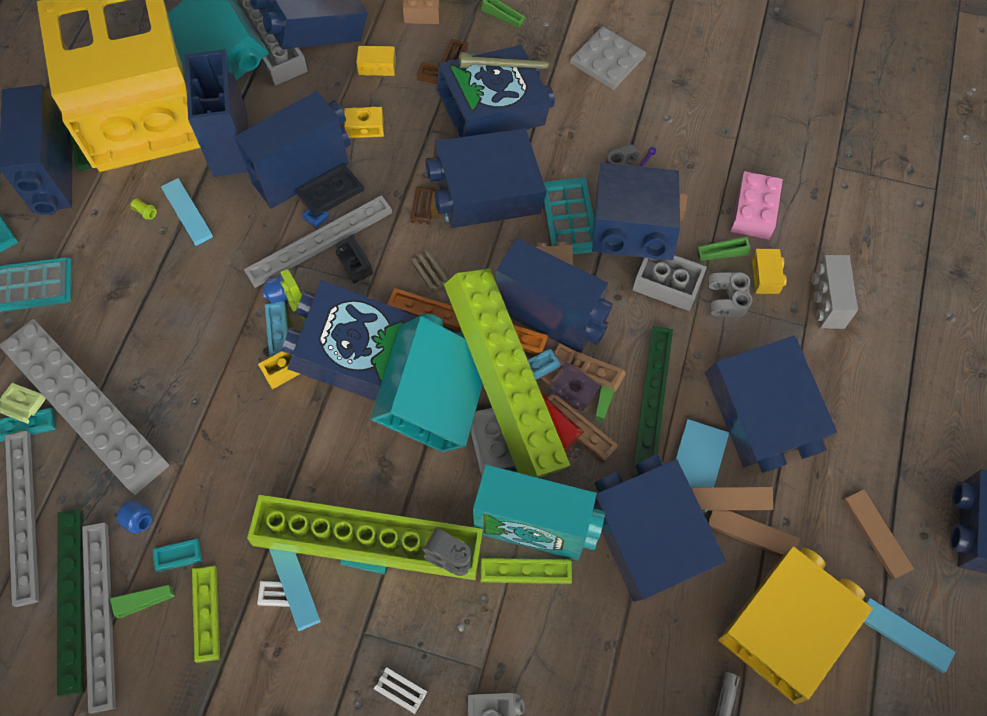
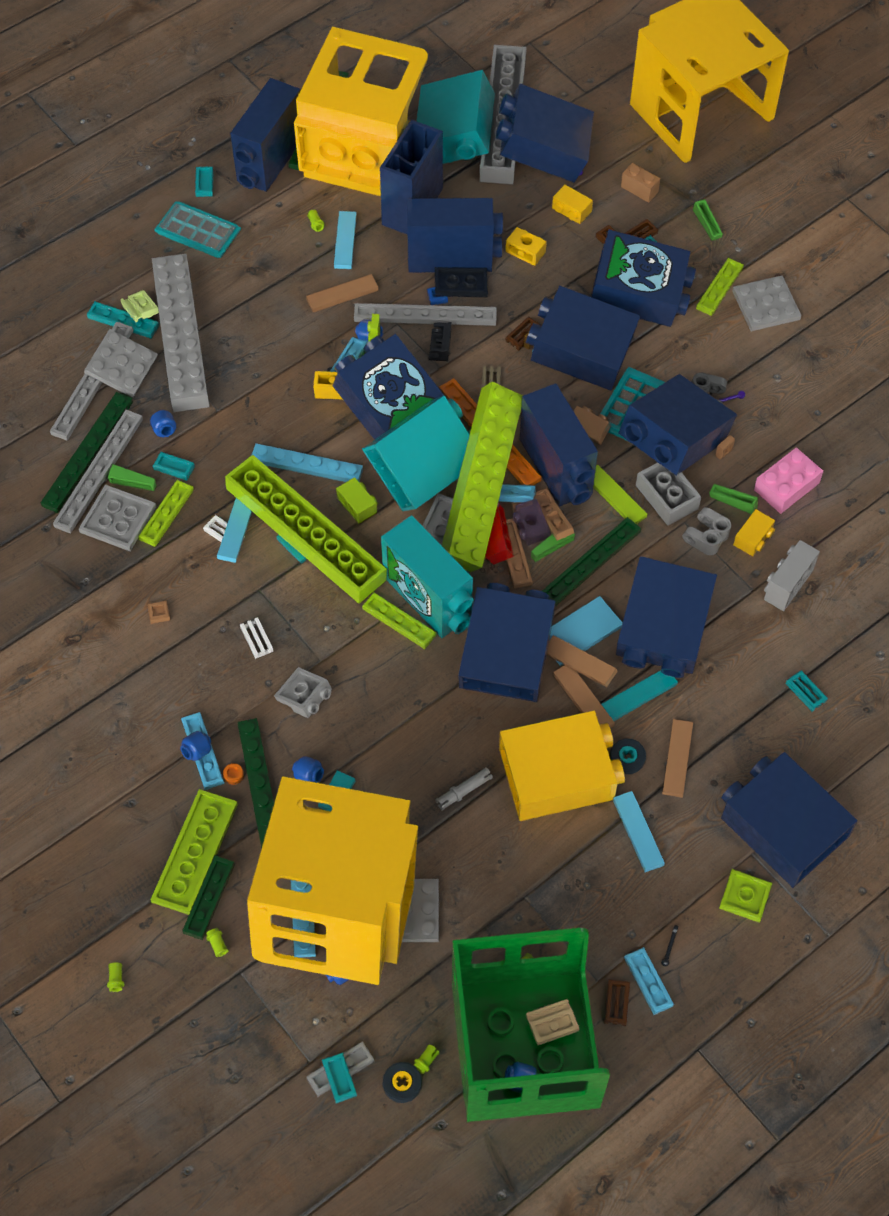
camera: 35 degrees right, 5 degrees down
dark grey piece [423,528,471,576] -> none
olive piece [459,52,549,69] -> none
none -> light grey plate [79,485,156,551]
none -> light grey plate [84,329,158,398]
none -> medium azure plate [252,444,363,482]
none -> medium nougat tile [306,274,378,313]
none -> lime brick [336,477,378,524]
none -> lime tile [593,465,647,524]
none -> teal tile [601,670,678,721]
none -> black bush [610,738,646,774]
none -> lime tile [696,258,744,316]
none -> teal tile [785,670,828,712]

